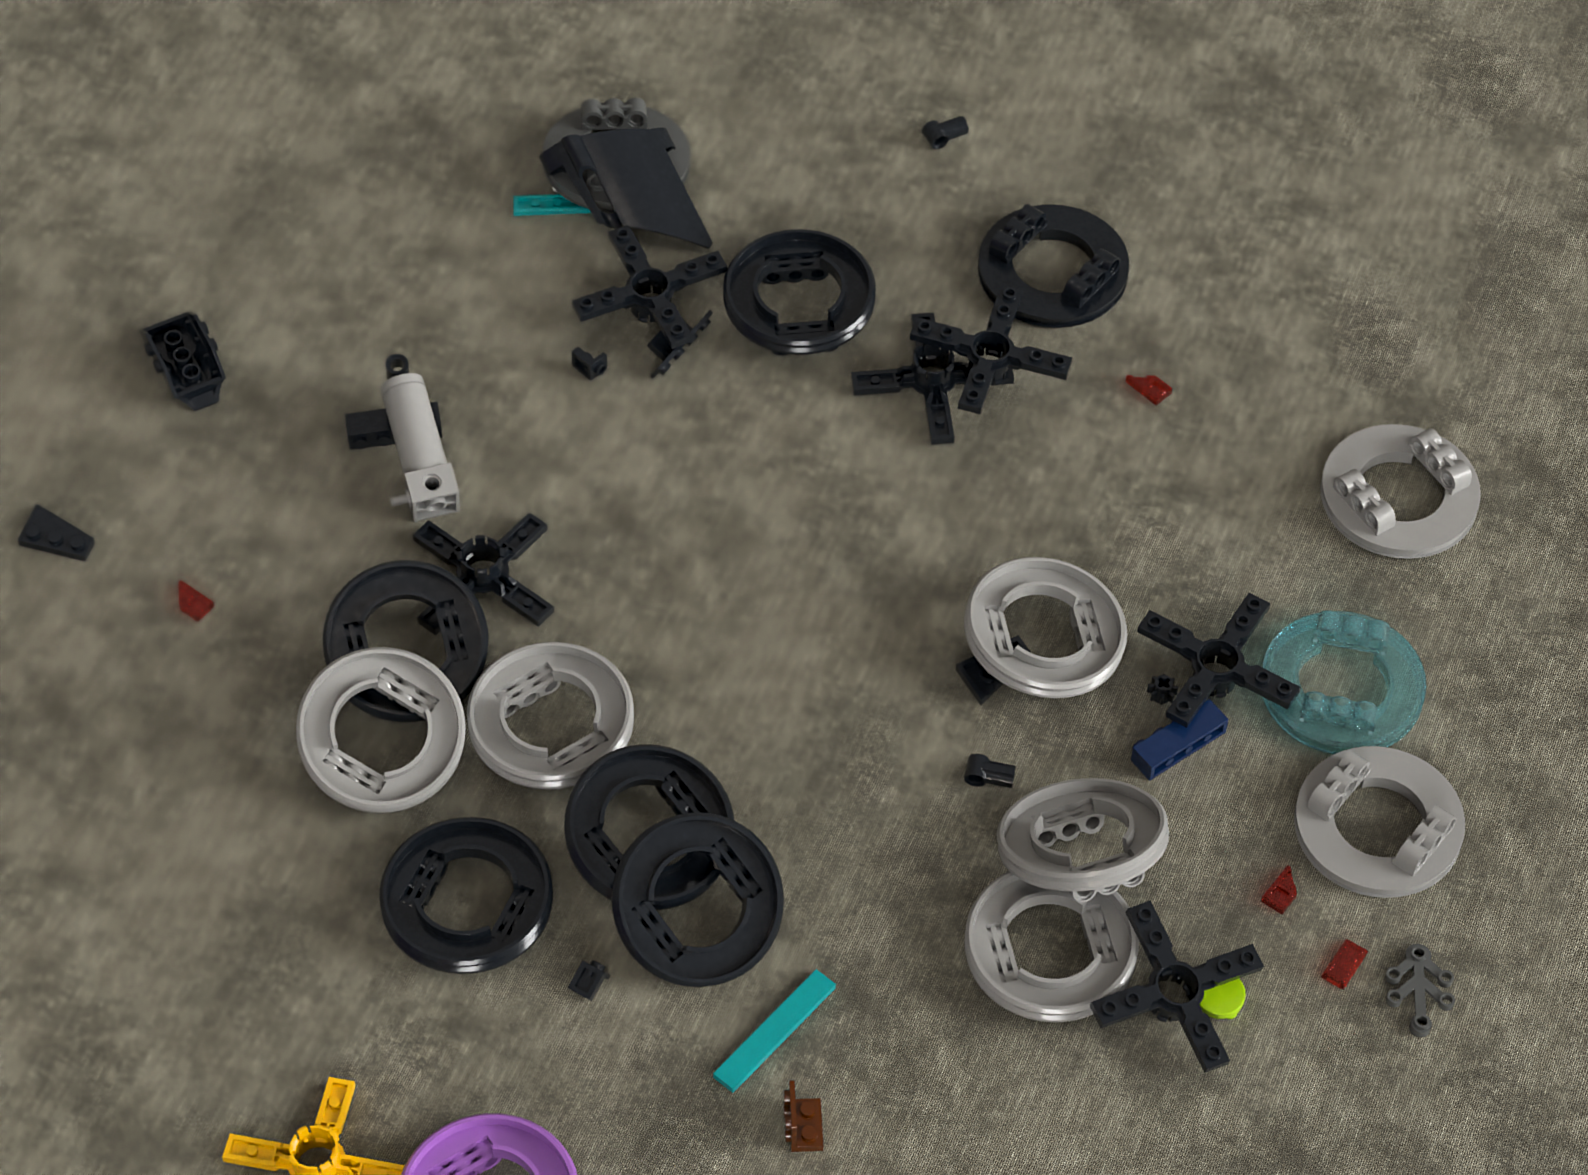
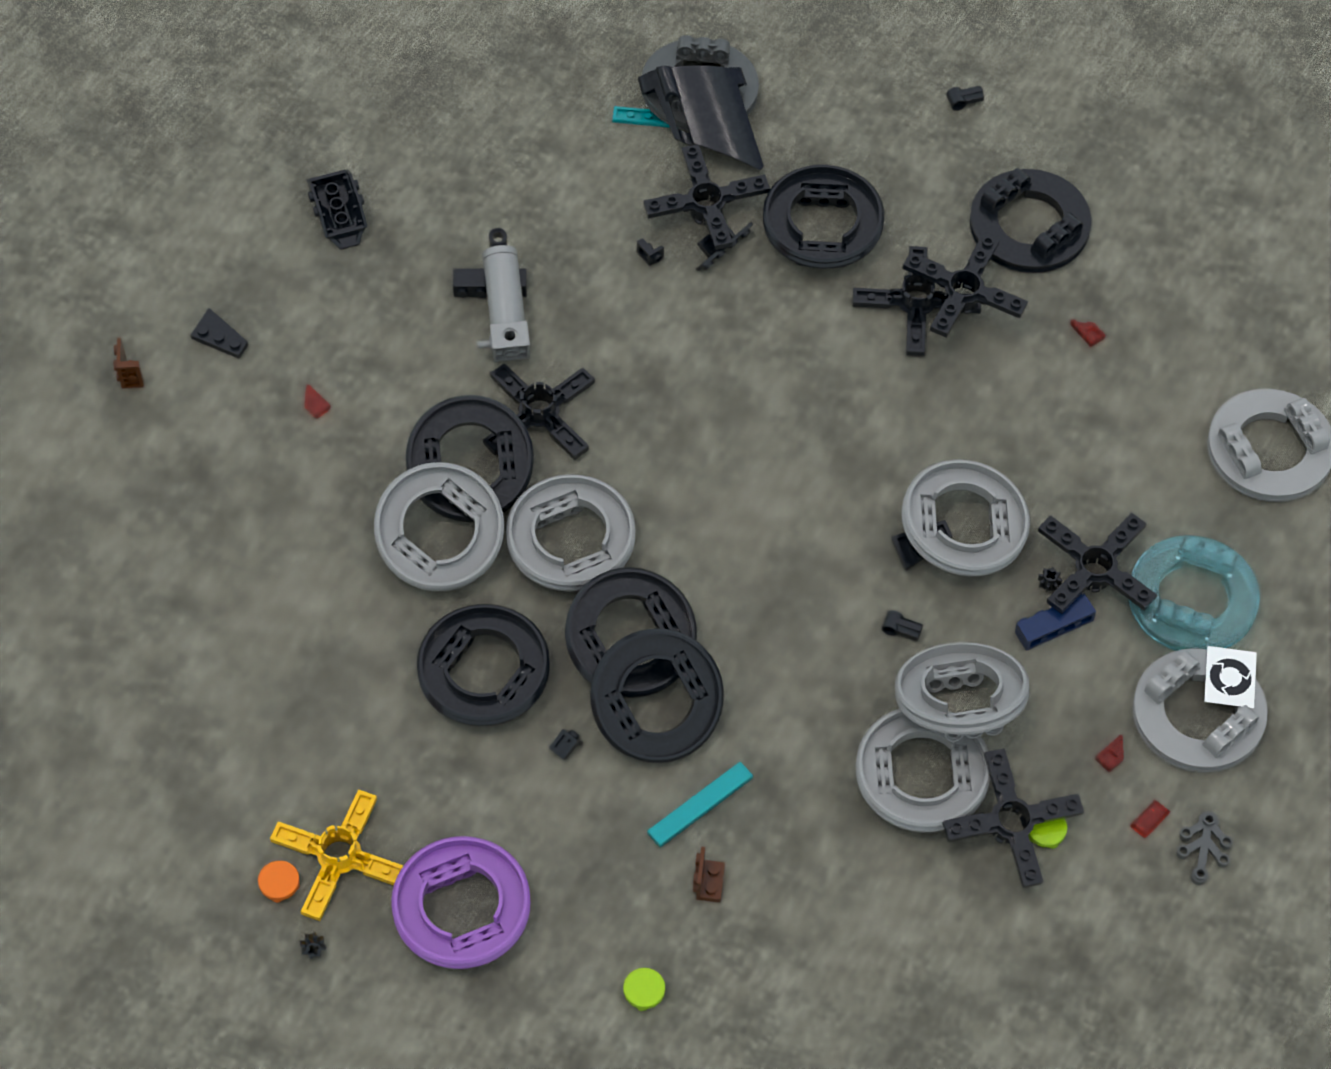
camera: 10 degrees right, 5 degrees up
none -> white sticker [1204,646,1257,708]

